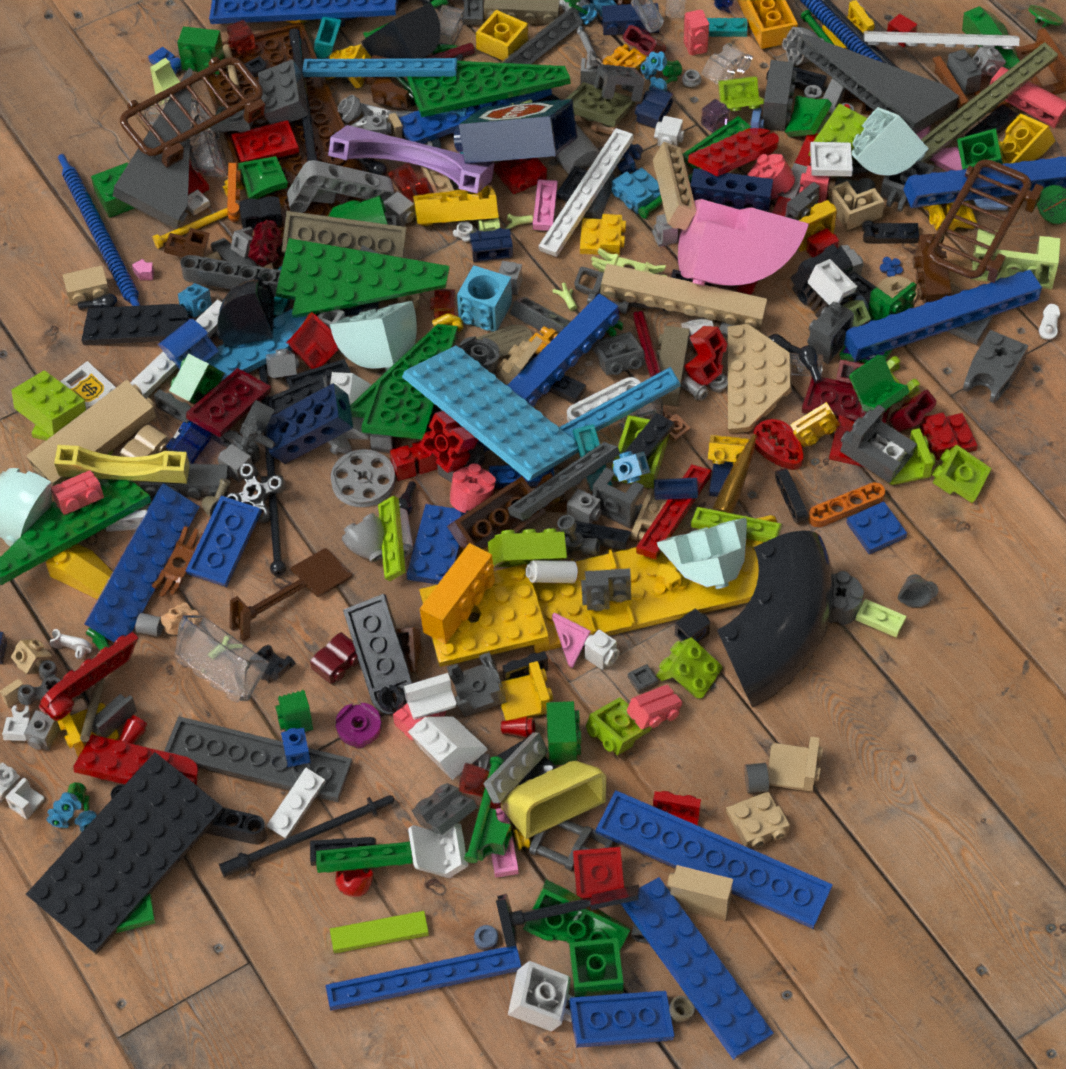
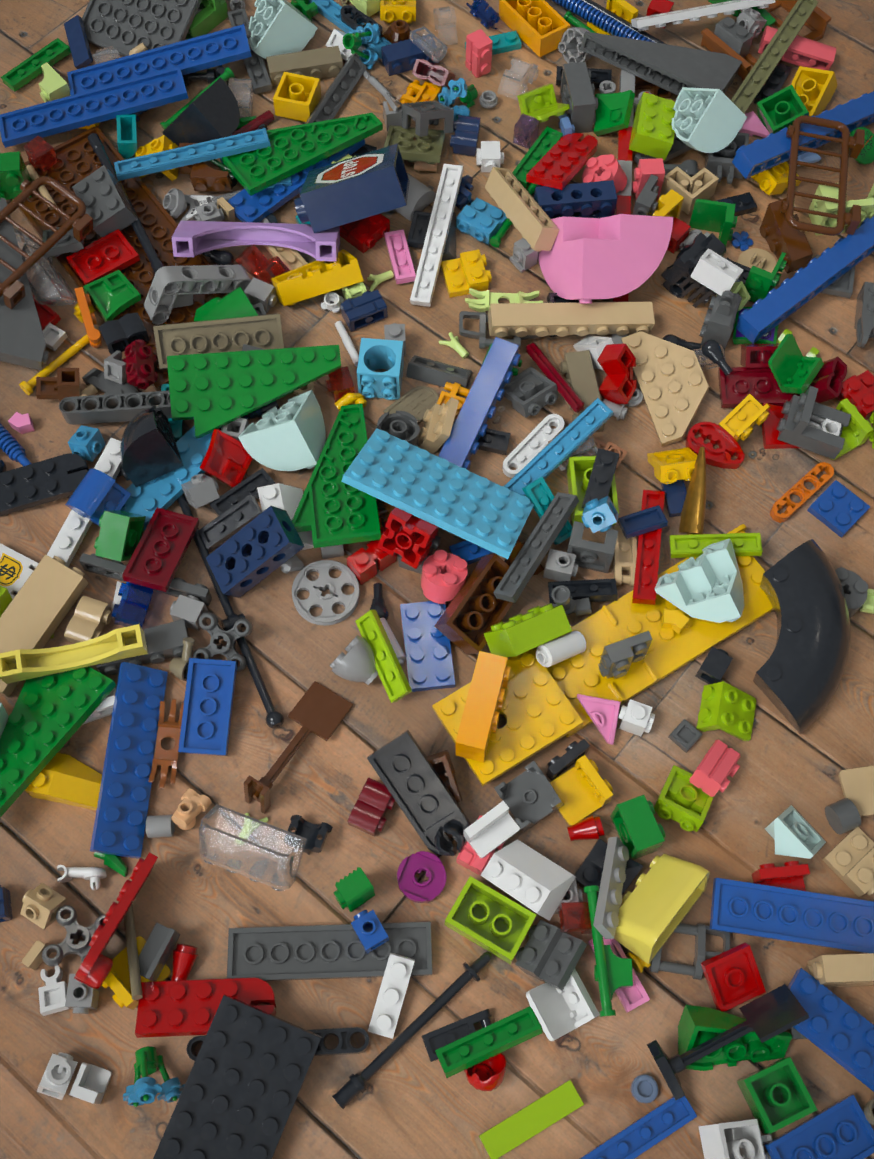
camera: 20 degrees left, 10 degrees up
coral brick [51,470,104,515] -> none
dark grey piece [233,400,275,453] -> none
black tile [244,56,267,77] -> none
black beam [775,468,808,523] -> none
white plate [810,142,853,176] -> none
none -> white piece [335,321,359,367]
none -> lime brick [444,876,536,964]
none -> green bracket [689,199,738,247]
none -> light aqua slope [765,805,826,859]

